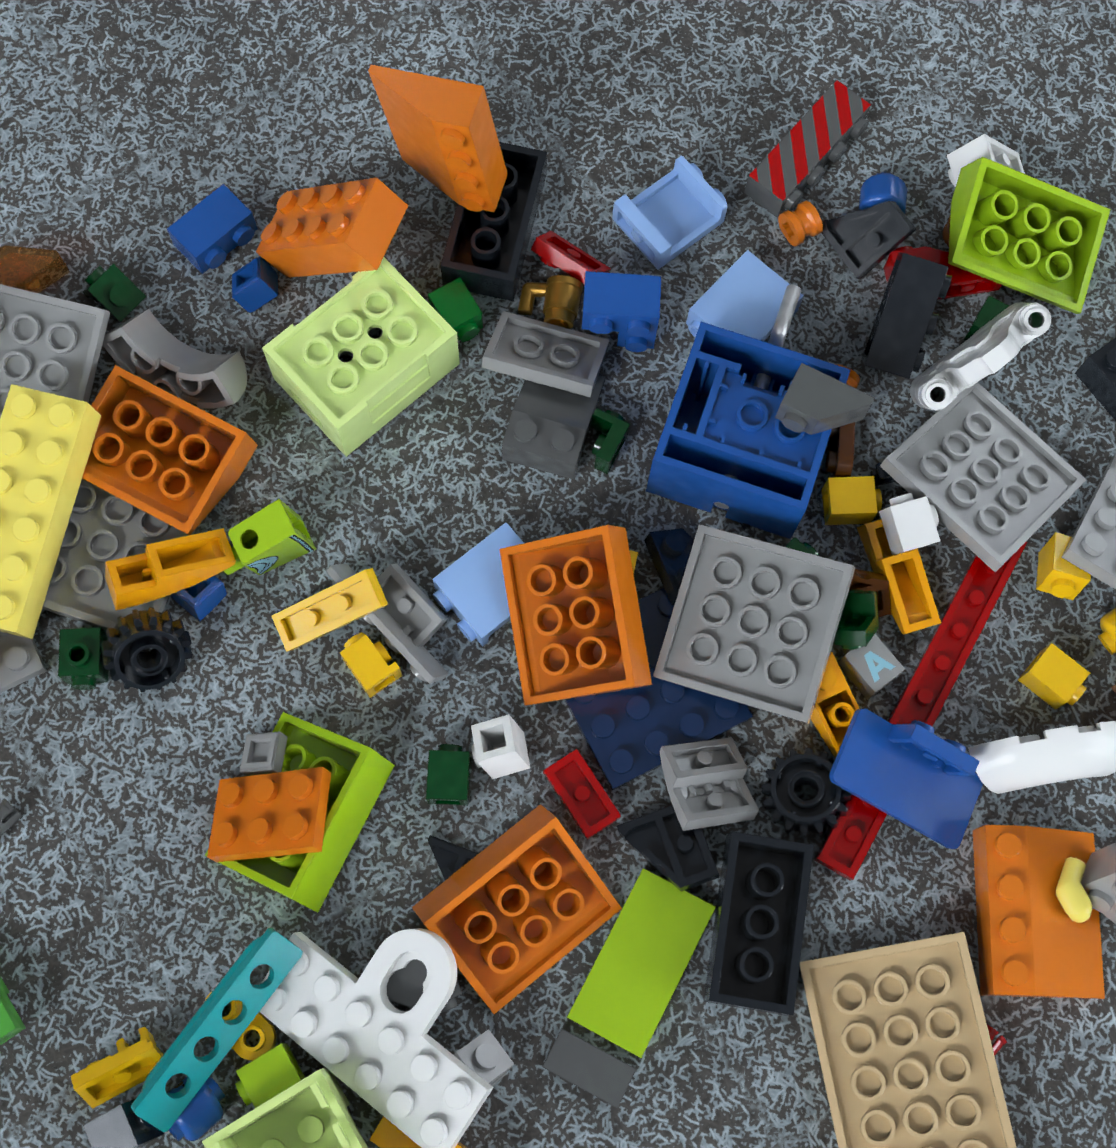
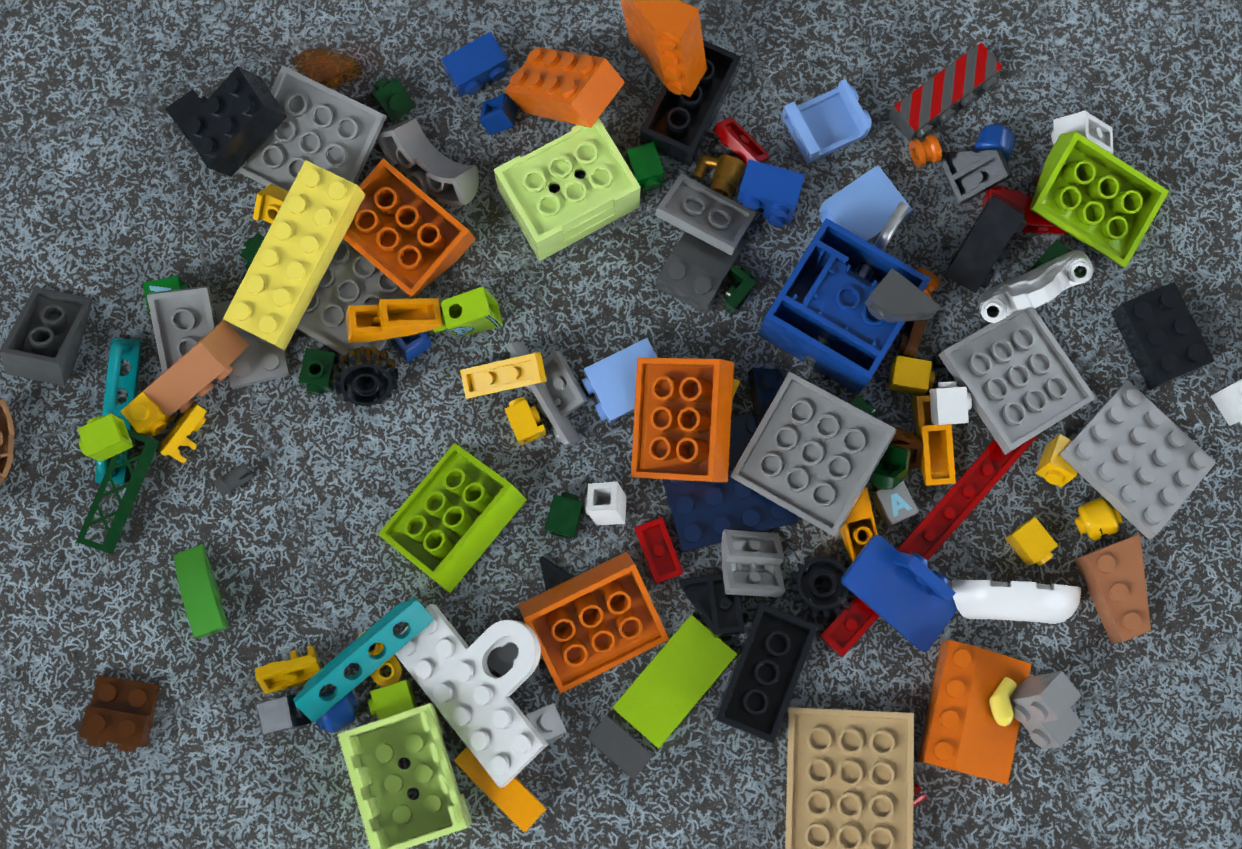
camera: 15 degrees right, 5 degrees up
orange plate [207,767,332,862] -> none
light grey tile [239,732,288,776] -> none

